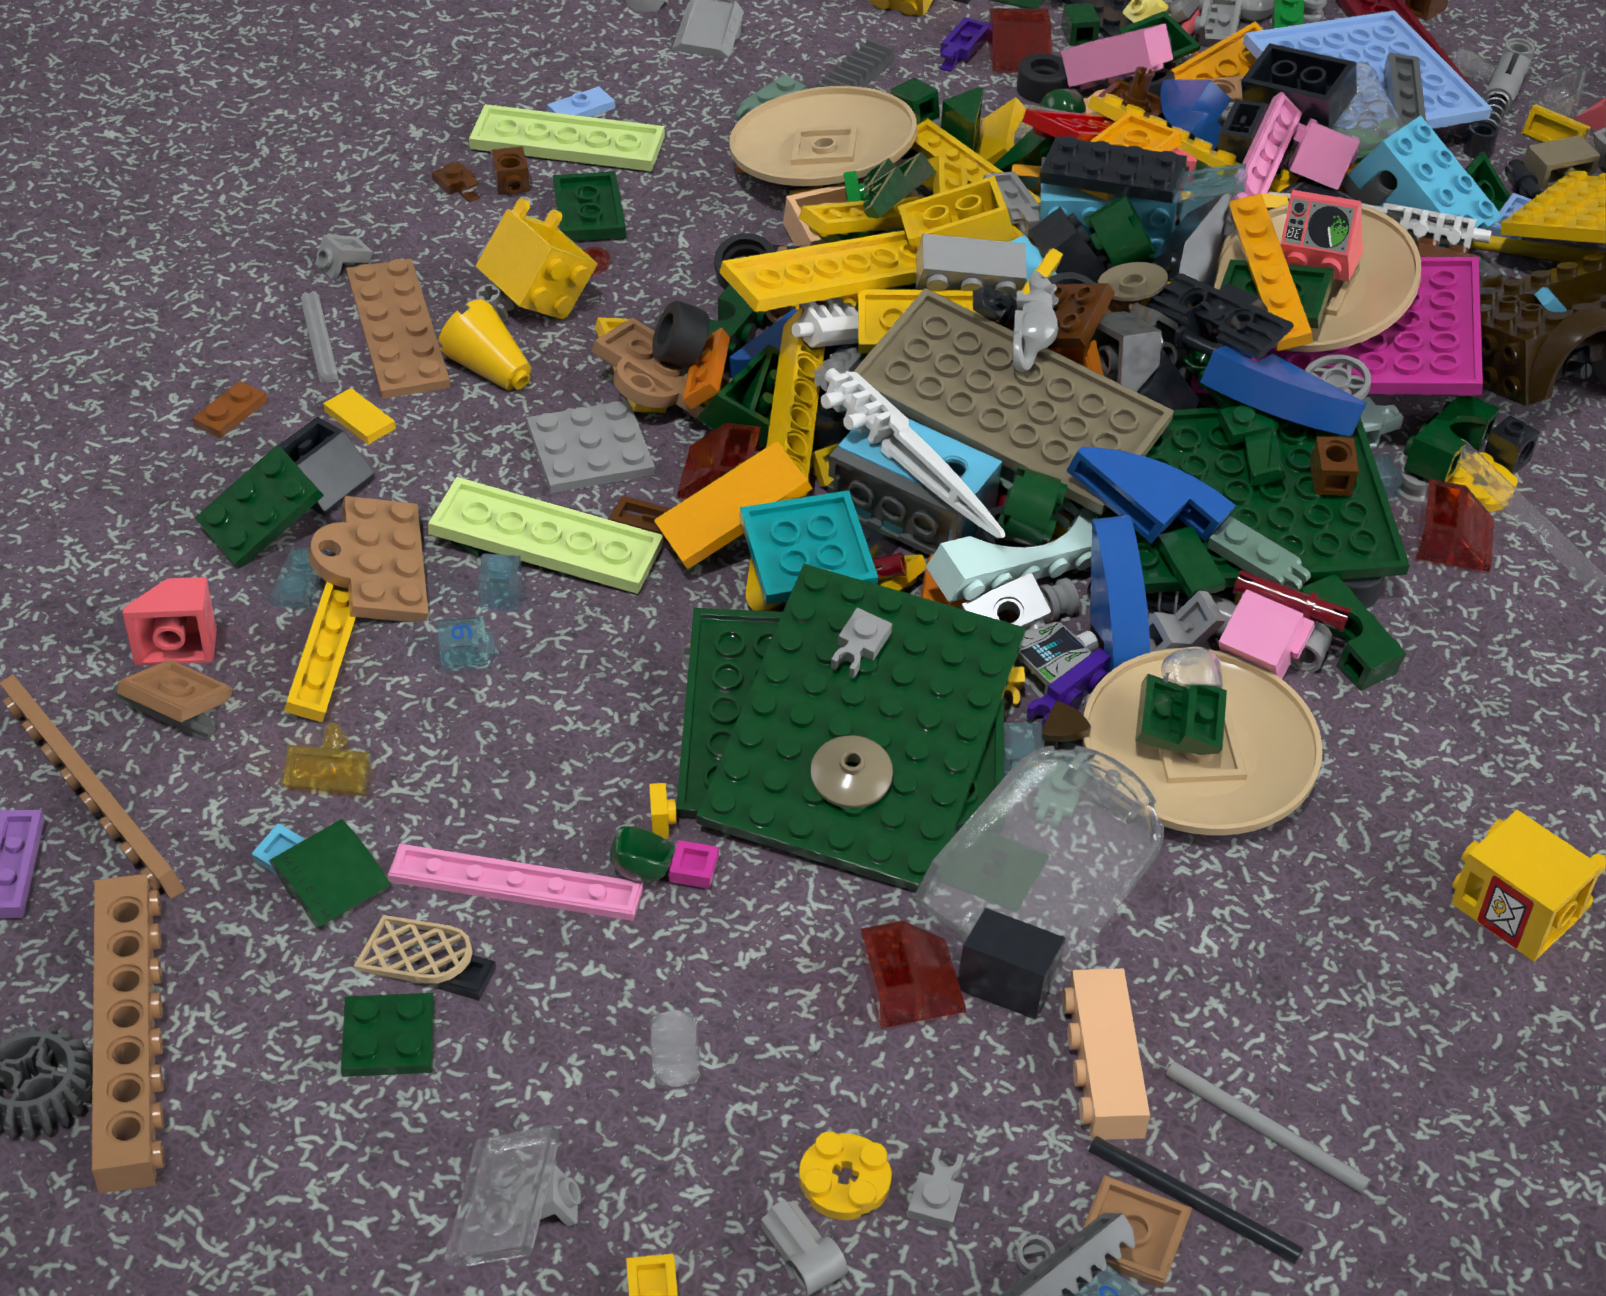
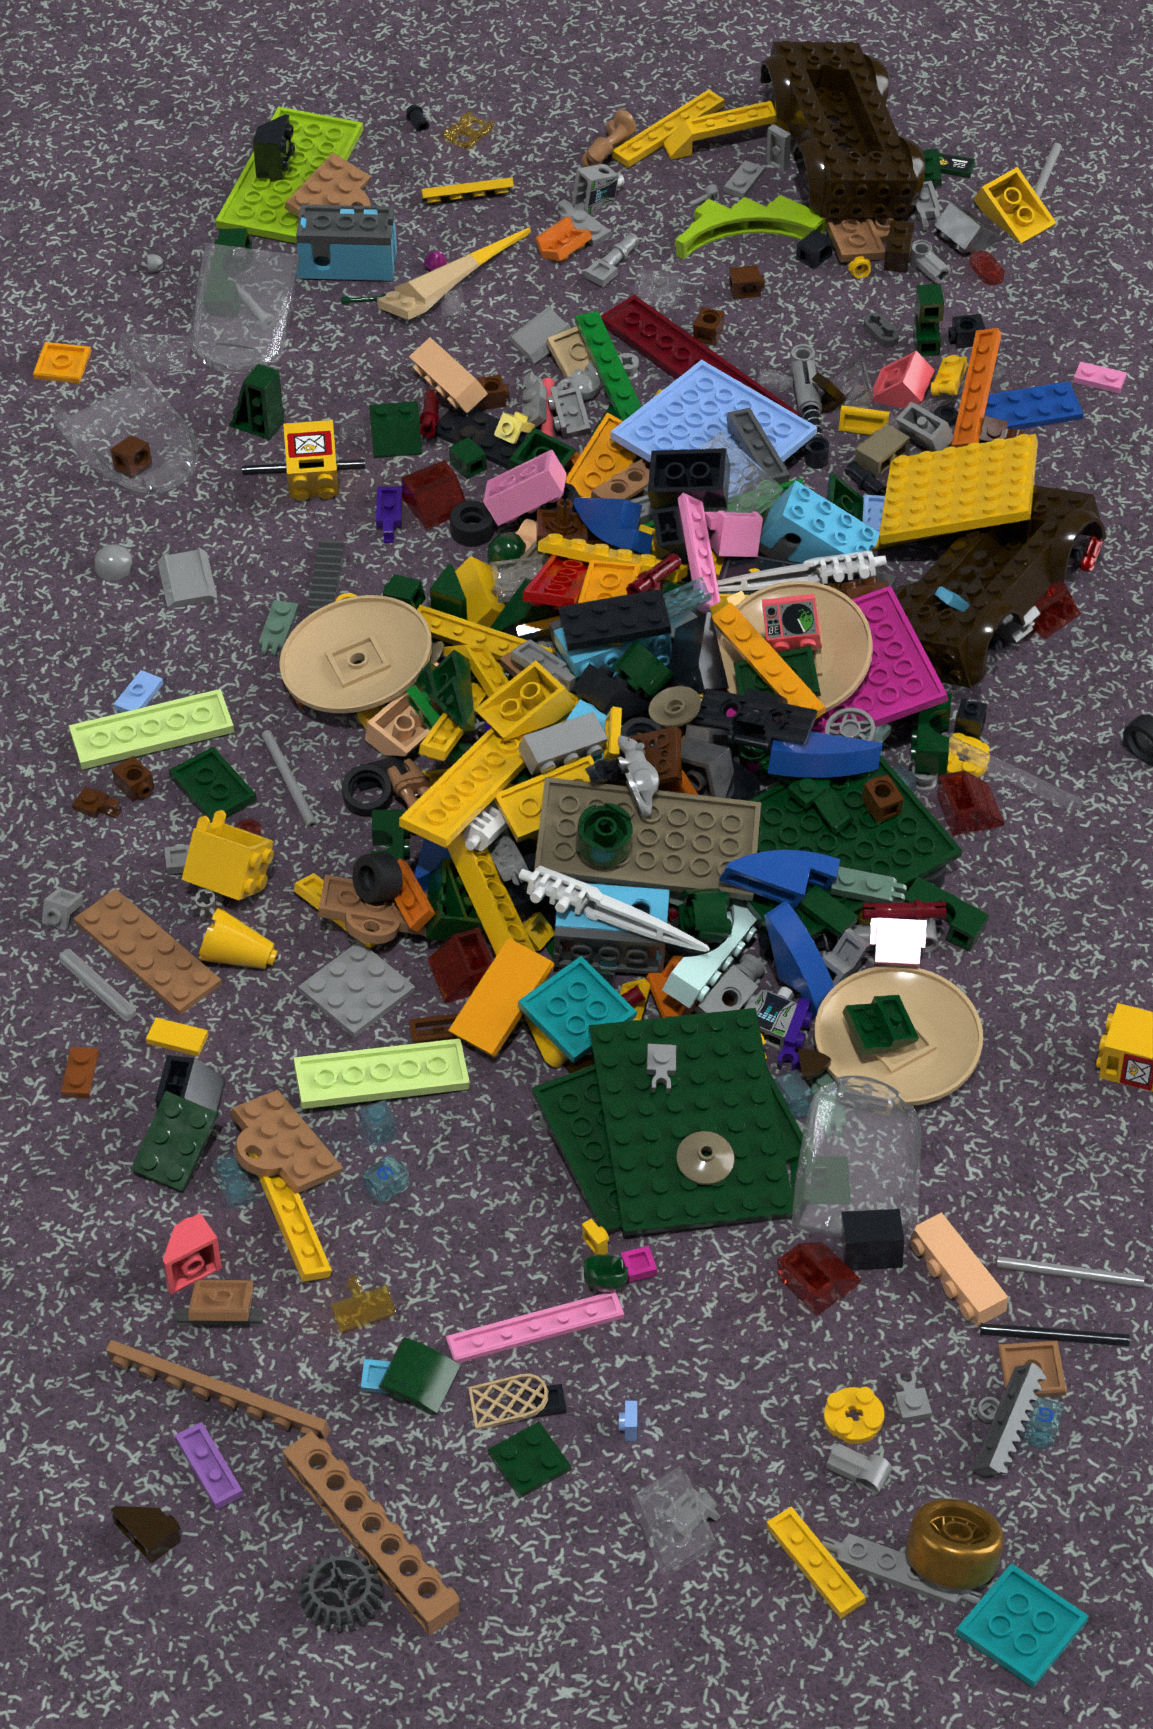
camera: 25 degrees left, 5 degrees up
clear gear [651,1010,700,1087] -> none
clear hair [1161,647,1223,688] -> none
none -> light grey piece [262,730,317,828]
none -> dark green brick [576,803,633,870]
none -> light blue plate [619,1401,637,1441]
none -> dark red pin [626,554,682,595]
none -> dark brown tile [812,372,847,413]

